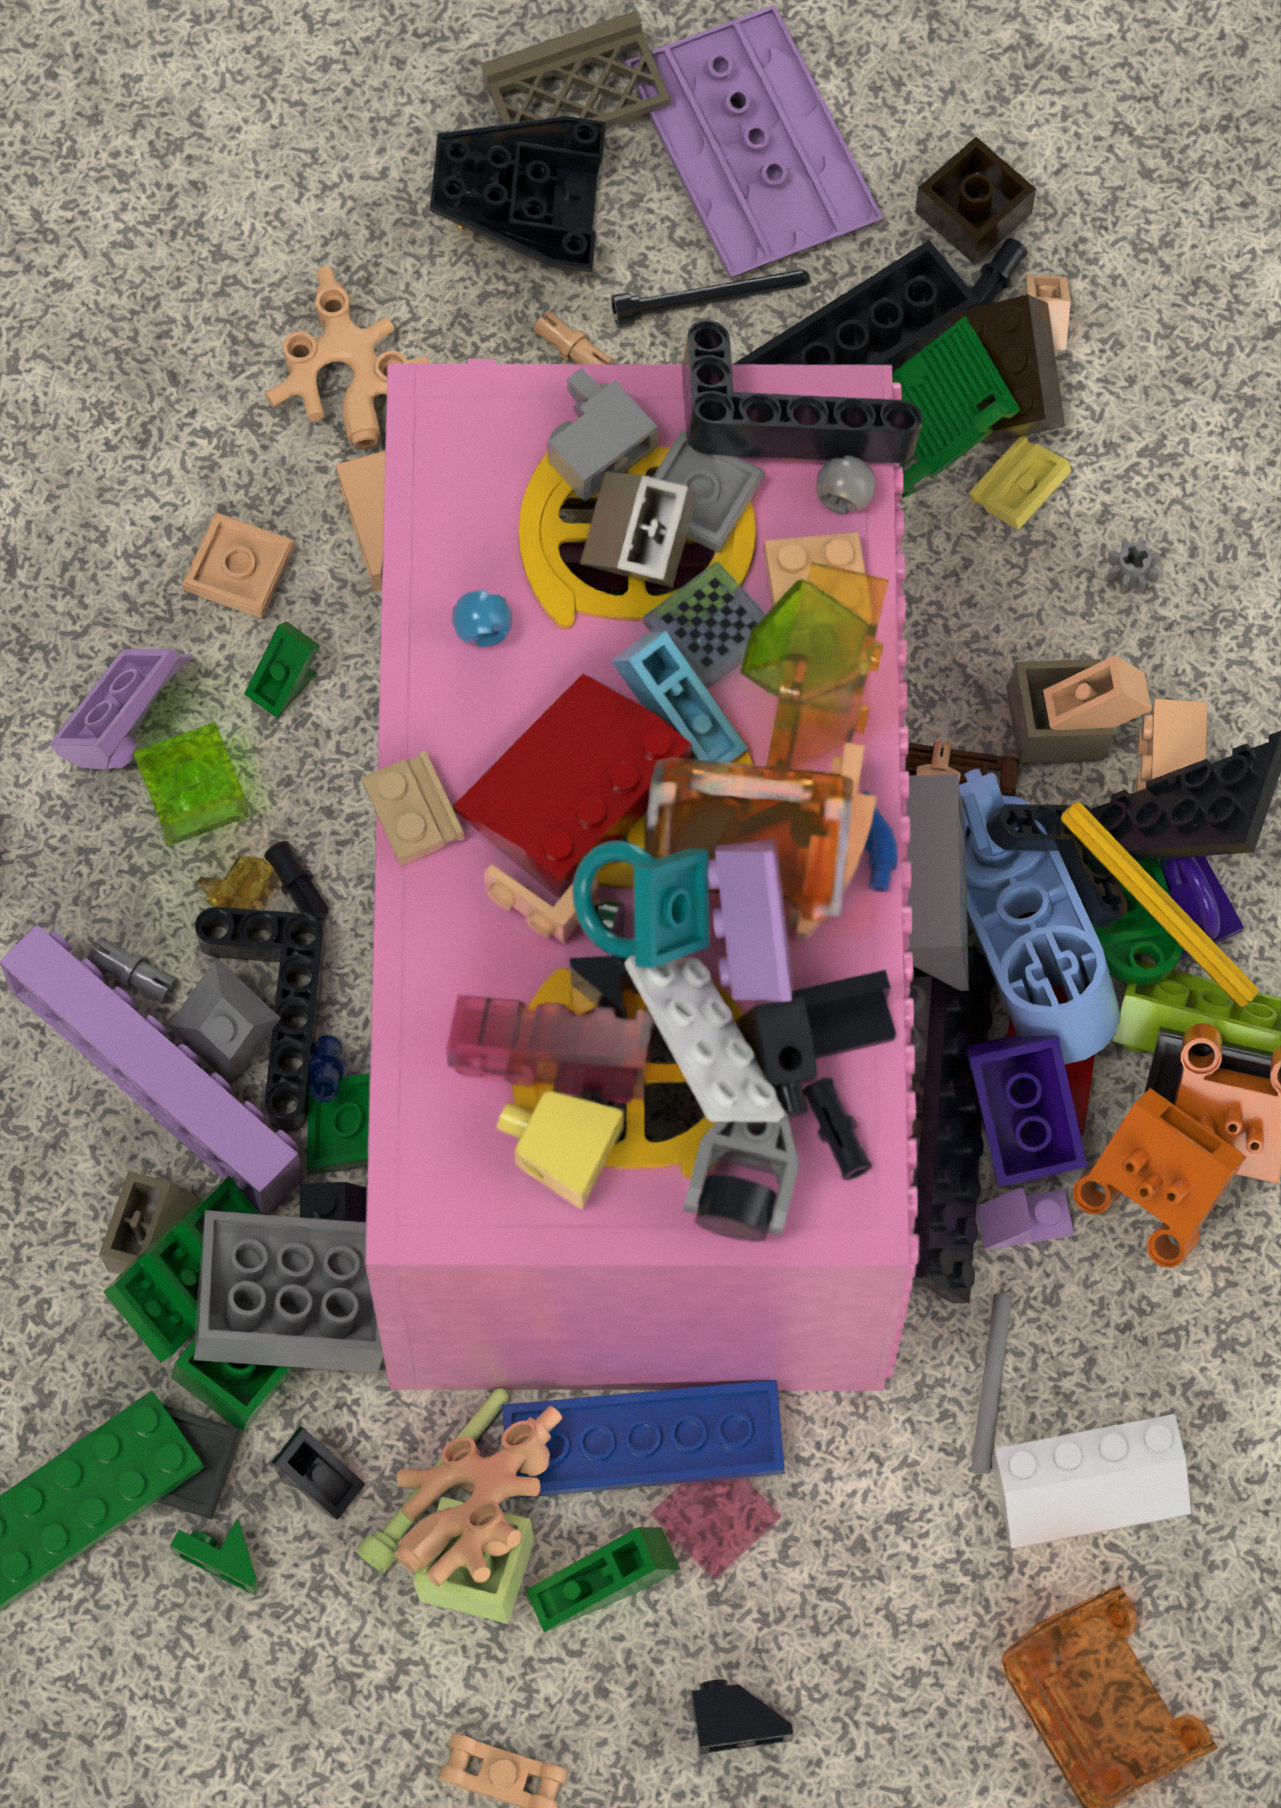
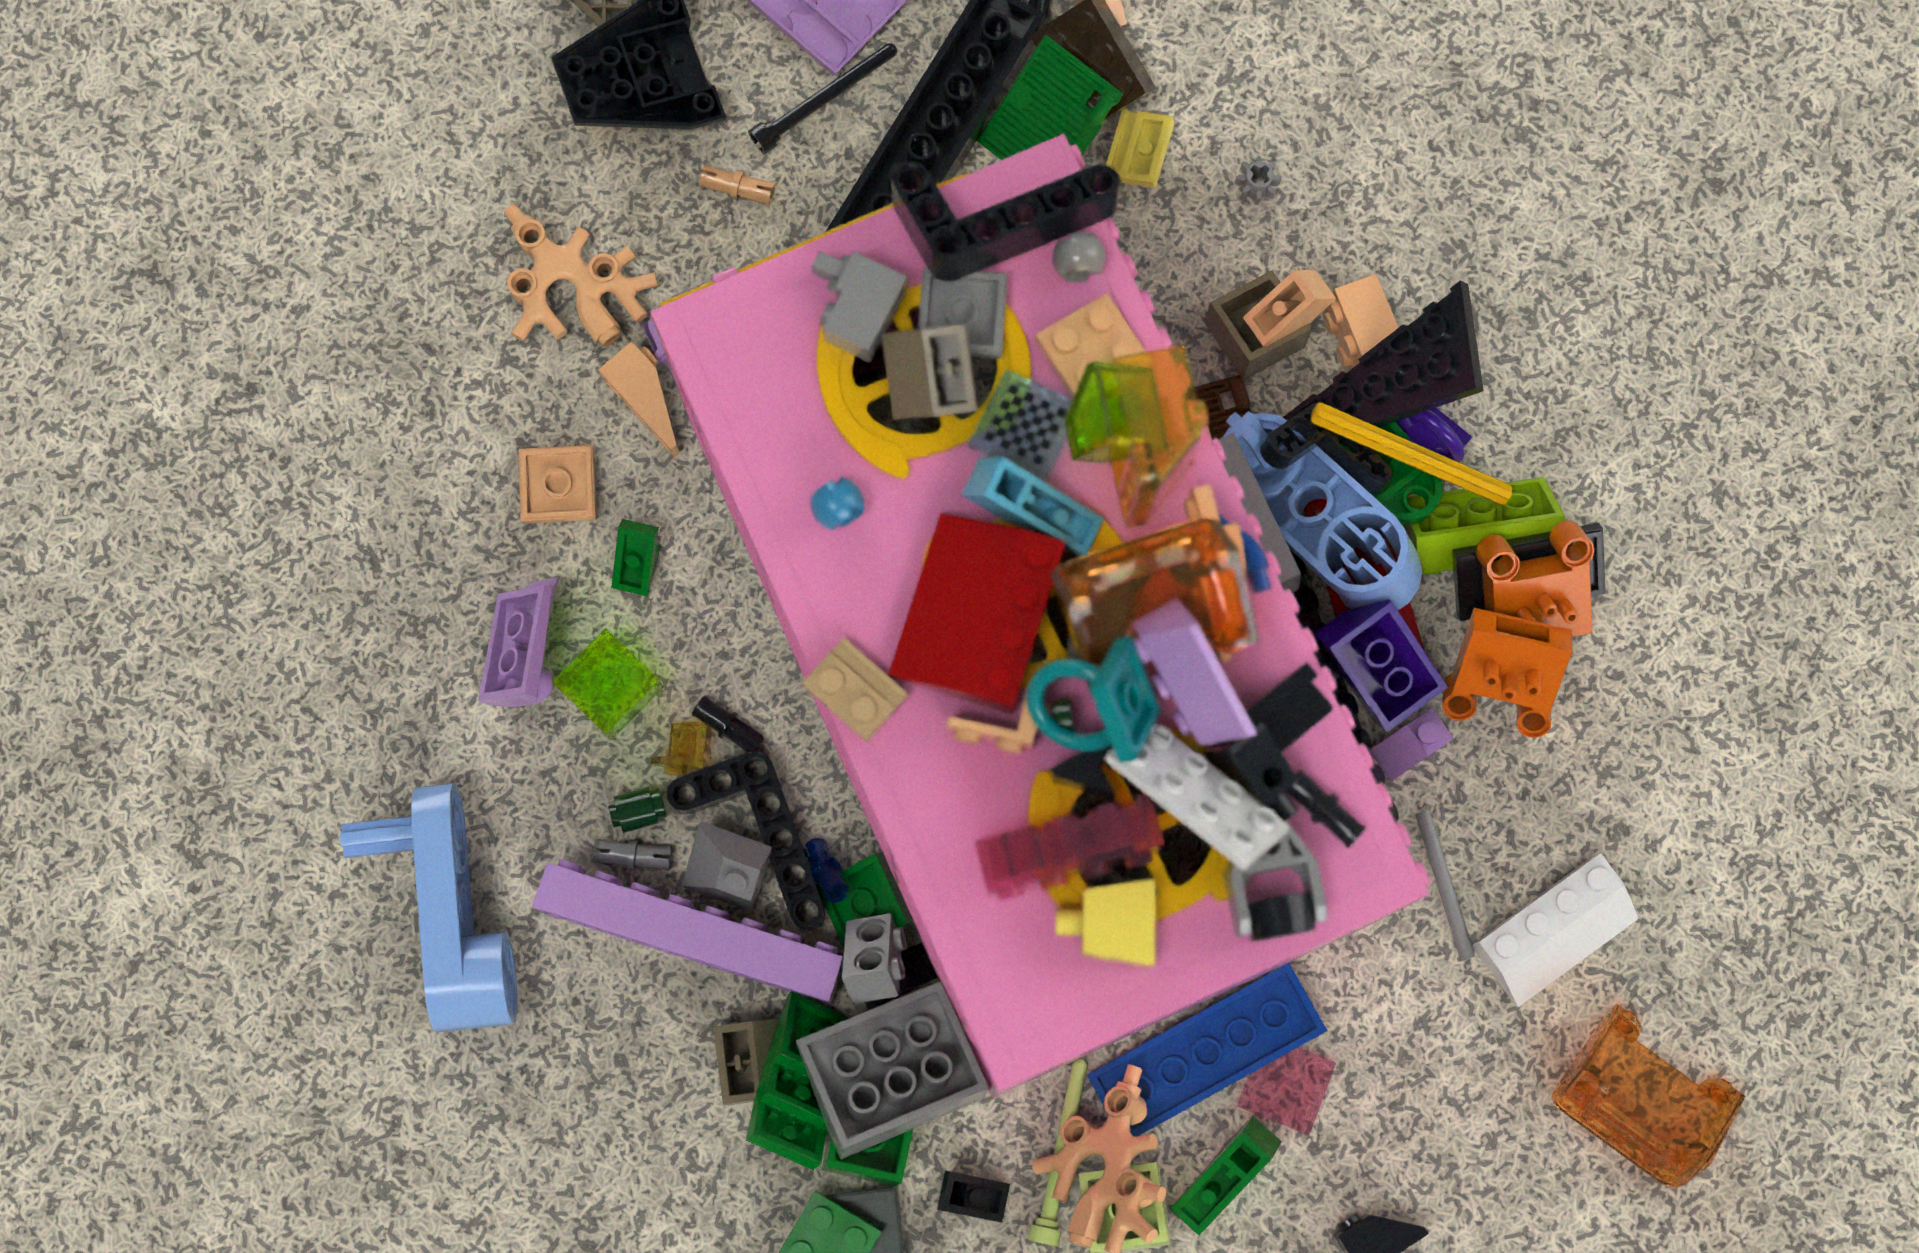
camera: 25 degrees left, 10 degrees up
none -> dark green brick [608,787,667,833]
none -> light grey brick [842,913,907,1004]

